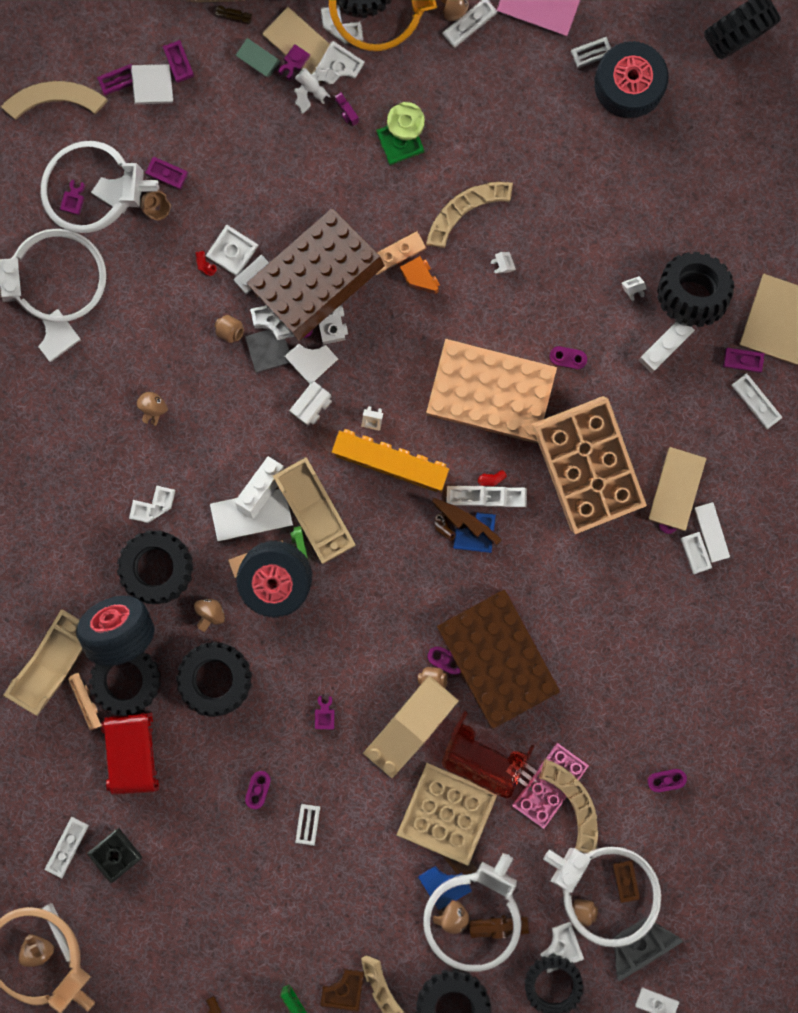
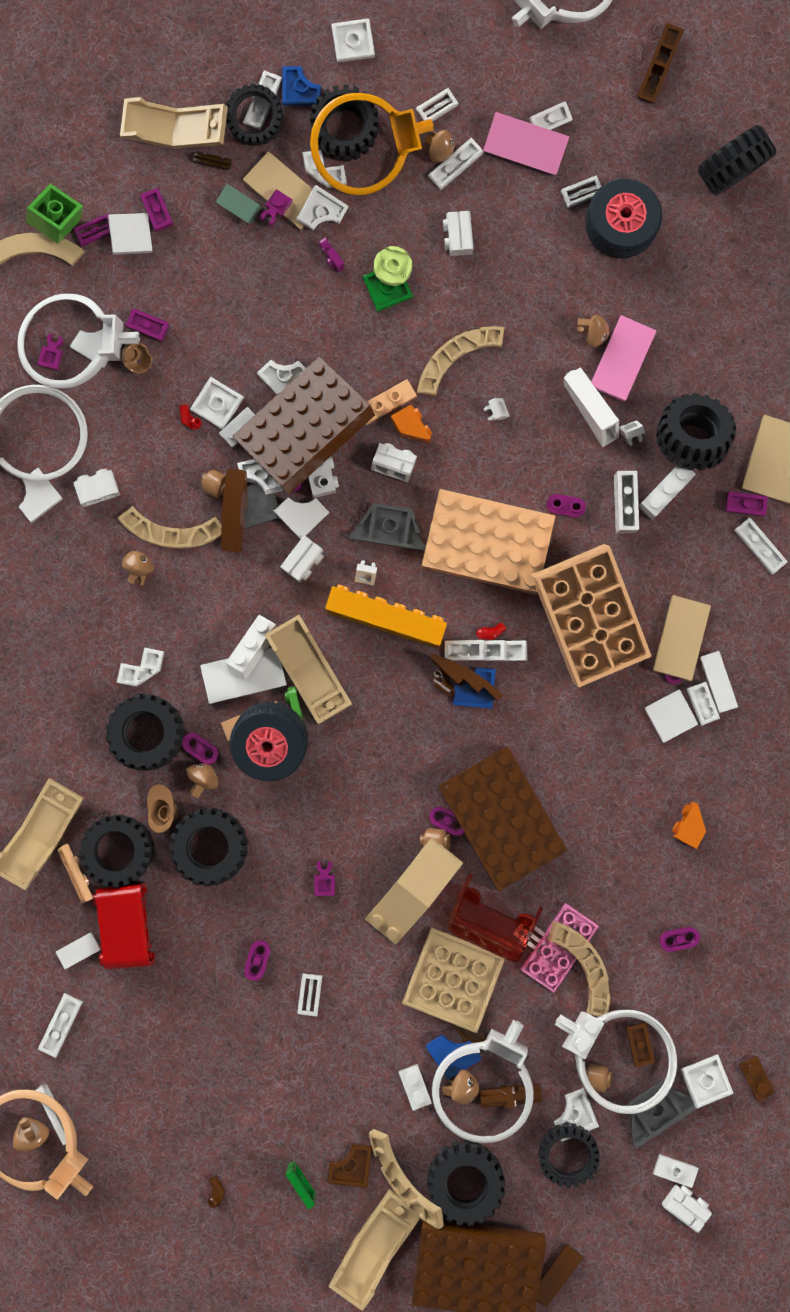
camera: 10 degrees left, 0 degrees up
black wheel [76,596,155,666] -> none
pearl dark grey brick [87,828,142,883] -> none
white animal [294,67,340,113] -> none
none -> bright green brick [26,183,83,244]
none -> white tile [56,932,101,969]
none -> white brick [73,469,120,507]
none -> tan tile [118,506,222,549]
none -> medium nougat piece [147,784,179,833]
none -> magenta plate [182,733,219,764]
none -> reddish brown slope [221,468,248,553]
none -> white tile [257,360,306,395]
none -> dark grey wing [349,503,425,551]
none -> white brick [371,443,417,483]
none -> white plate [399,1064,432,1111]
none -> white brick [443,211,473,256]
none -> white slope [564,367,619,447]
none -> medium nougat piece [577,314,610,348]
none -> bright pink tile [591,315,656,402]
none -> white brick [614,471,639,534]
none -> white tile [644,689,698,743]
none -> orange slope [672,802,706,849]
none -> white tile [680,1055,734,1108]
none -> reddish brown plate [738,1055,776,1102]

